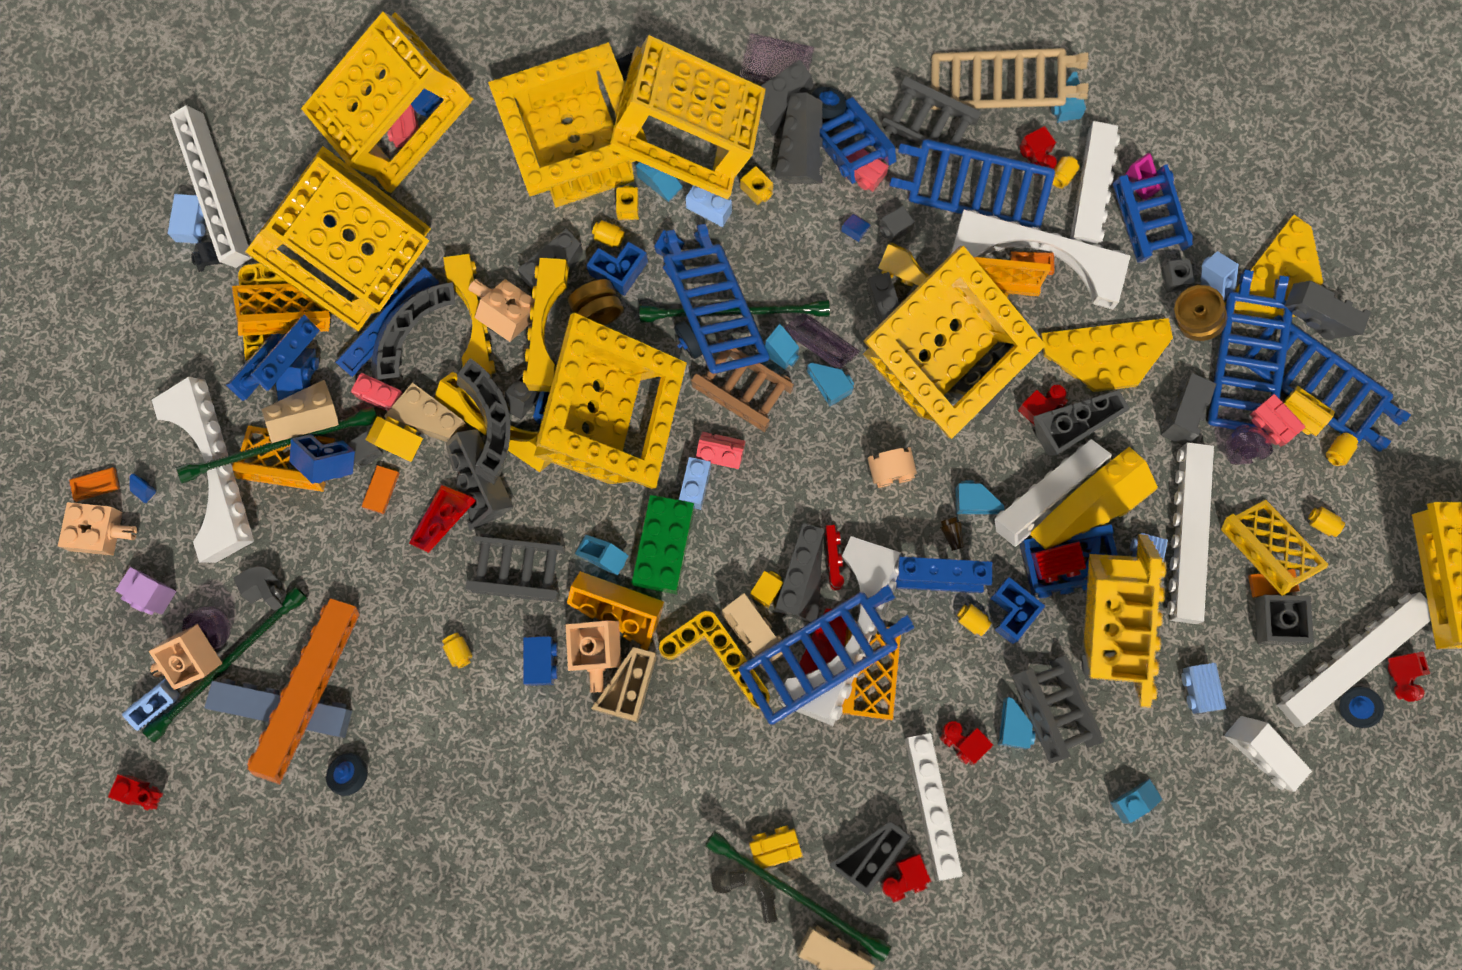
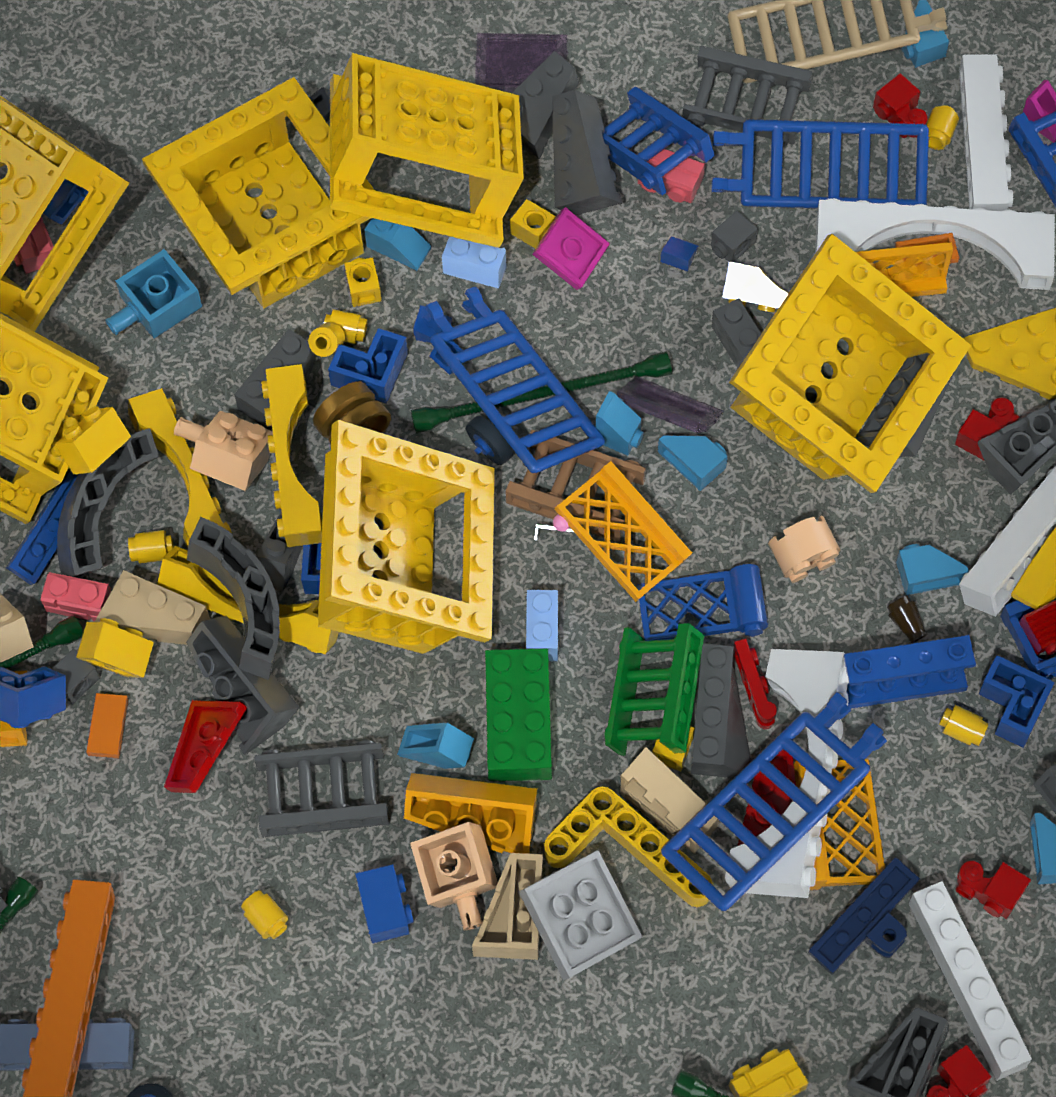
camera: 10 degrees left, 10 degrees down
coral brick [696,432,746,469] -> none
black wheel [812,87,847,119] -> none
none -> yellow brick [55,406,131,474]
none -> dark azure brick [105,249,202,338]
none -> yellow brick [128,530,174,564]
none -> yellow brick [308,322,345,357]
none -> light grey plate [519,850,643,981]
none -> dark pink plate [532,207,610,290]
none -> piece [534,514,590,546]
none -> light orange fence [554,461,692,602]
none -> green fence [604,623,704,756]
none -> blue piece [637,564,768,641]
none -> dark blue plate [808,857,920,975]

